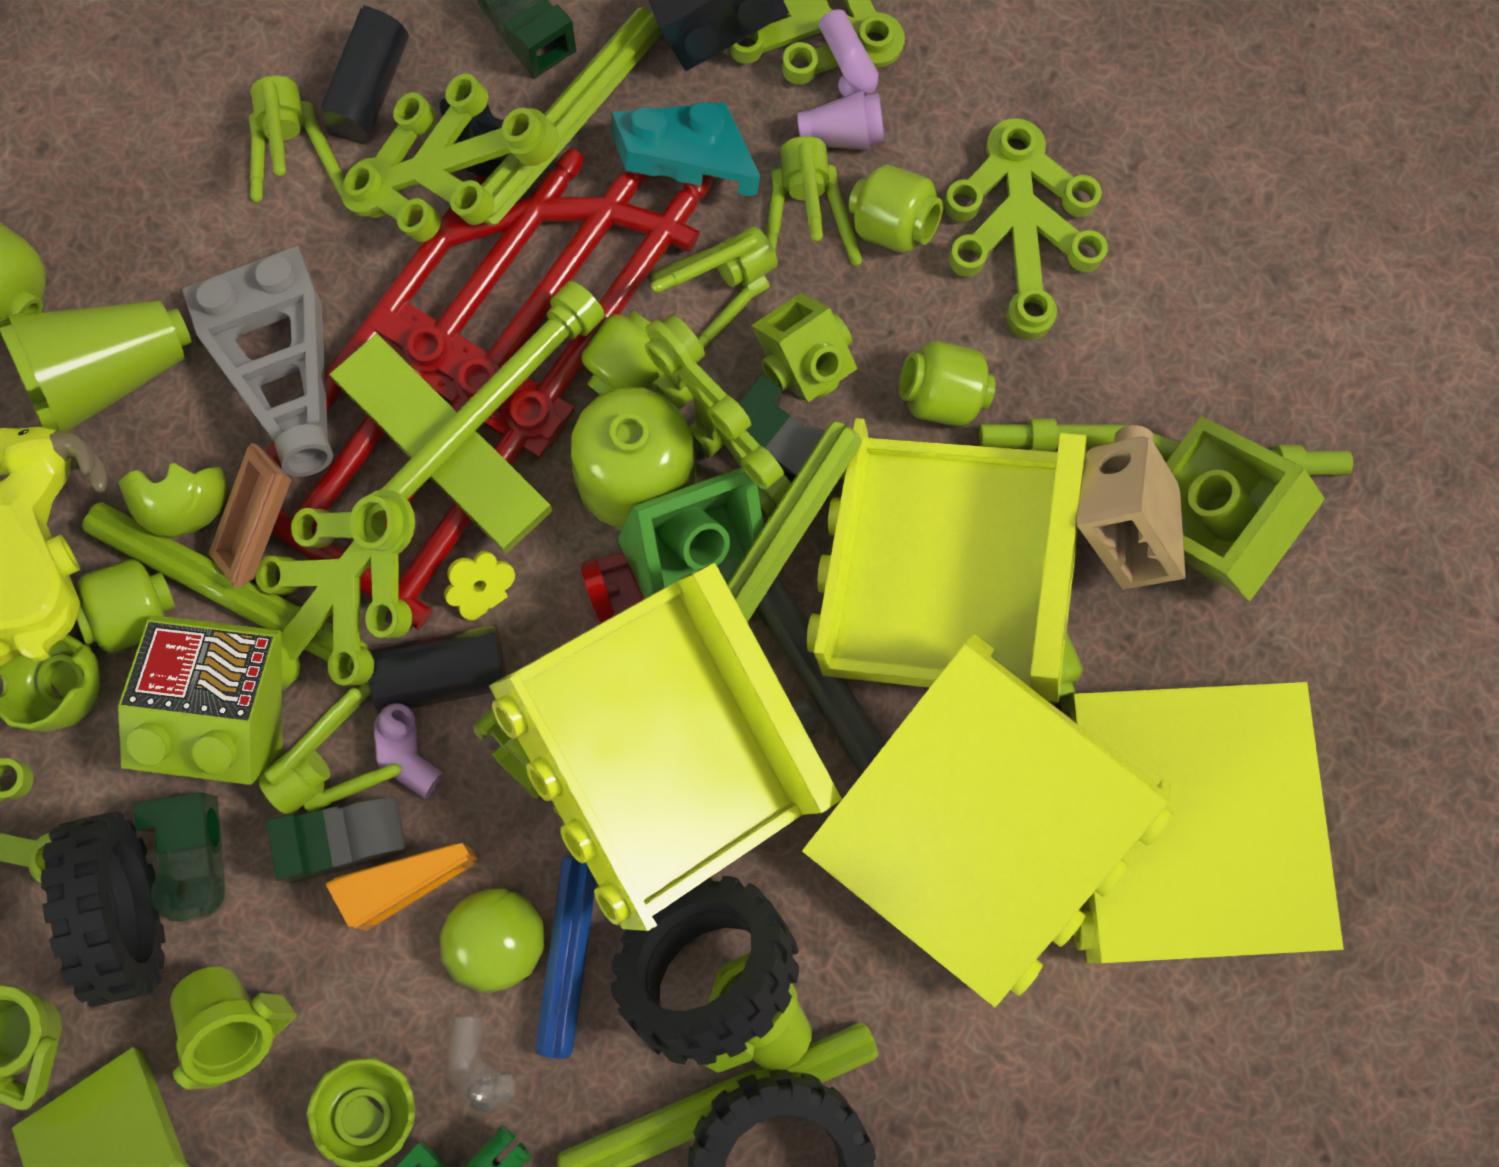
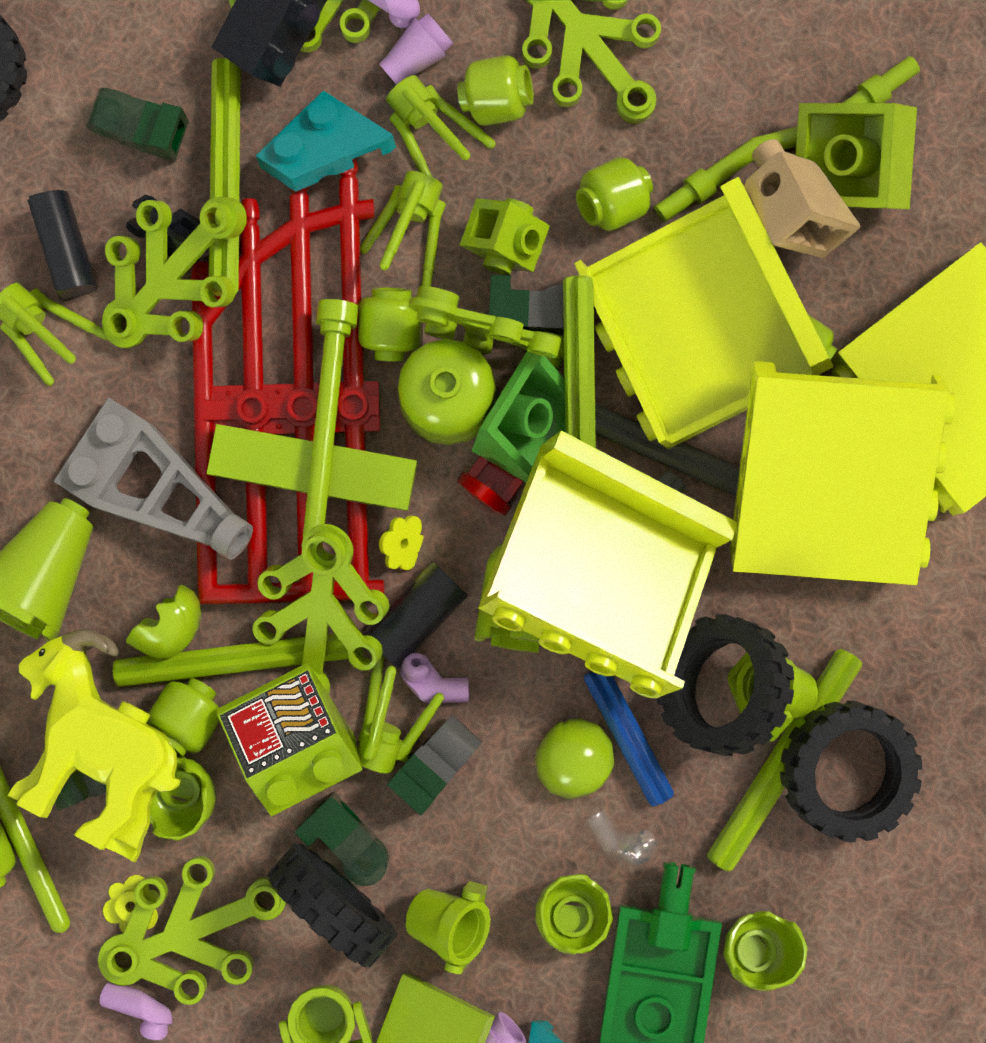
camera: 30 degrees left, 10 degrees up
nougat tile [208,443,291,588] -> none
light orange slope [326,843,478,931] -> none

